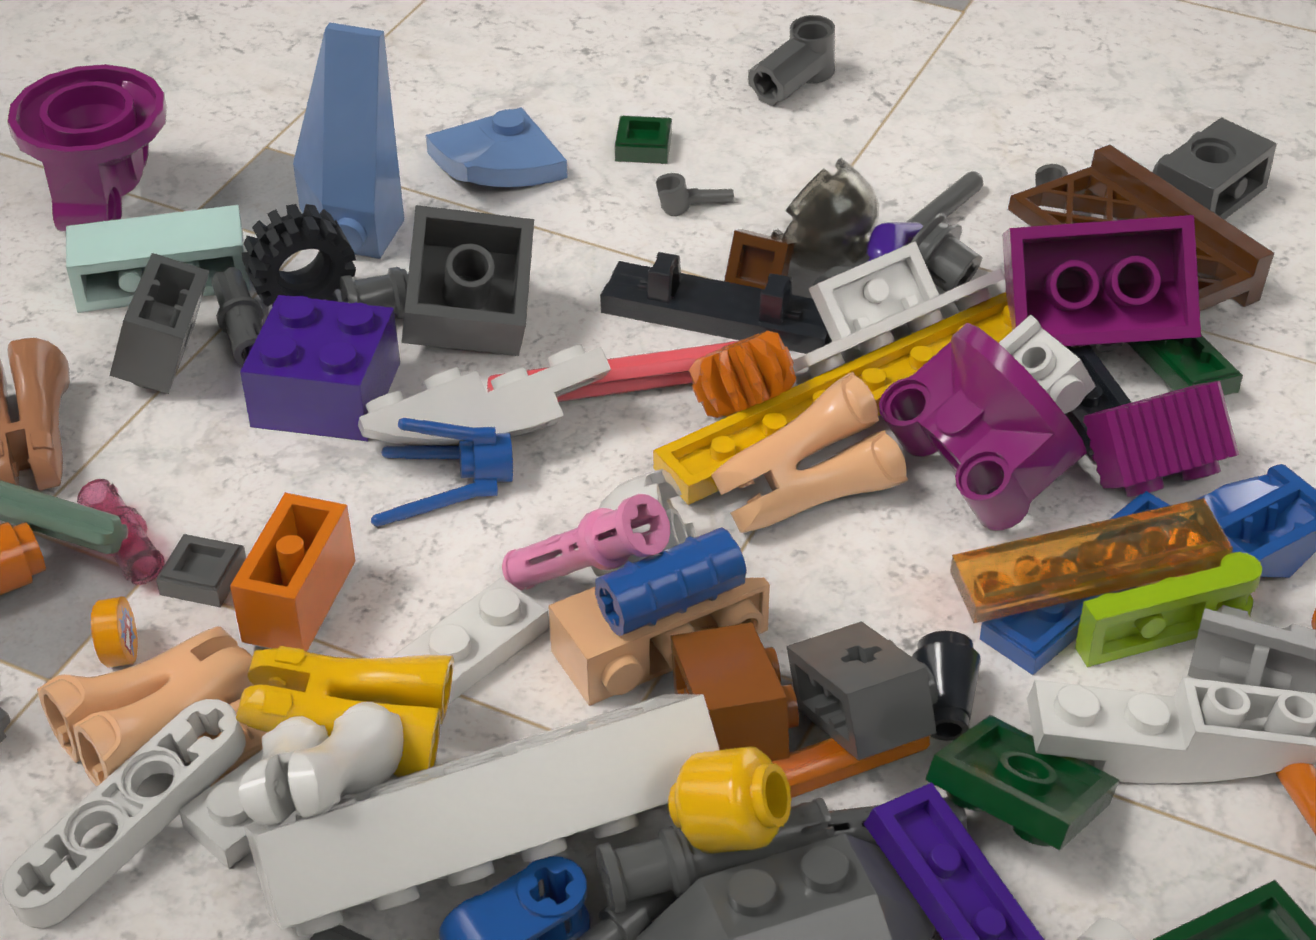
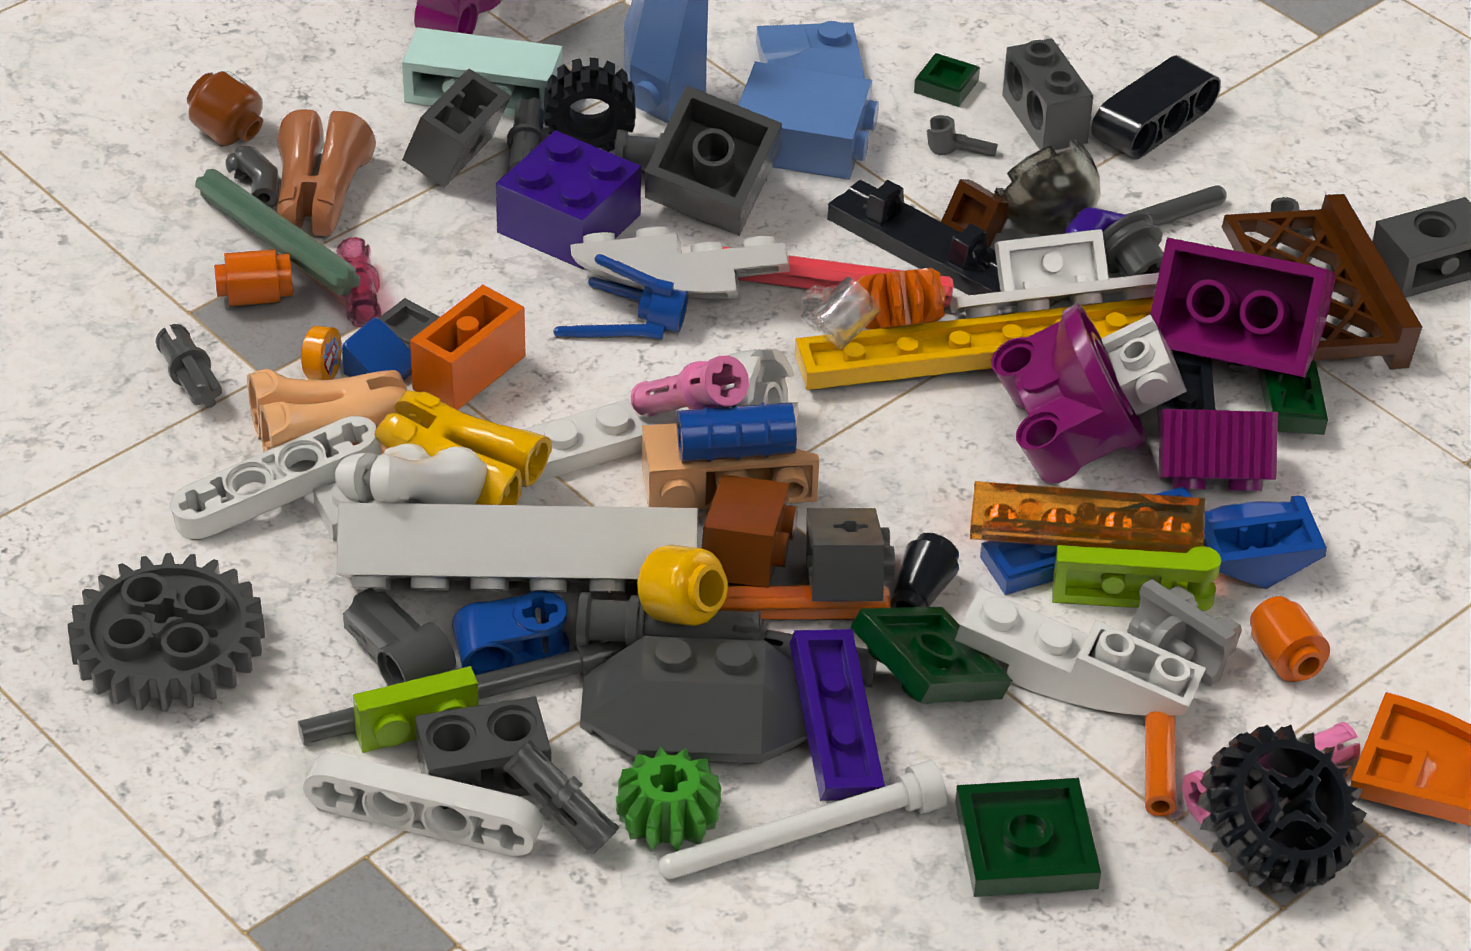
camera: 20 degrees right, 0 degrees up
light nougat piece [711,372,908,533] -> none
dark grey piece [748,15,835,106] -> none
none -> blue slope [342,317,412,380]
none -> medium blue brick [738,61,879,180]
none -> clear piece [801,277,881,350]
none -> dark grey brick [1002,38,1094,153]
none -> black beam [1091,55,1221,159]

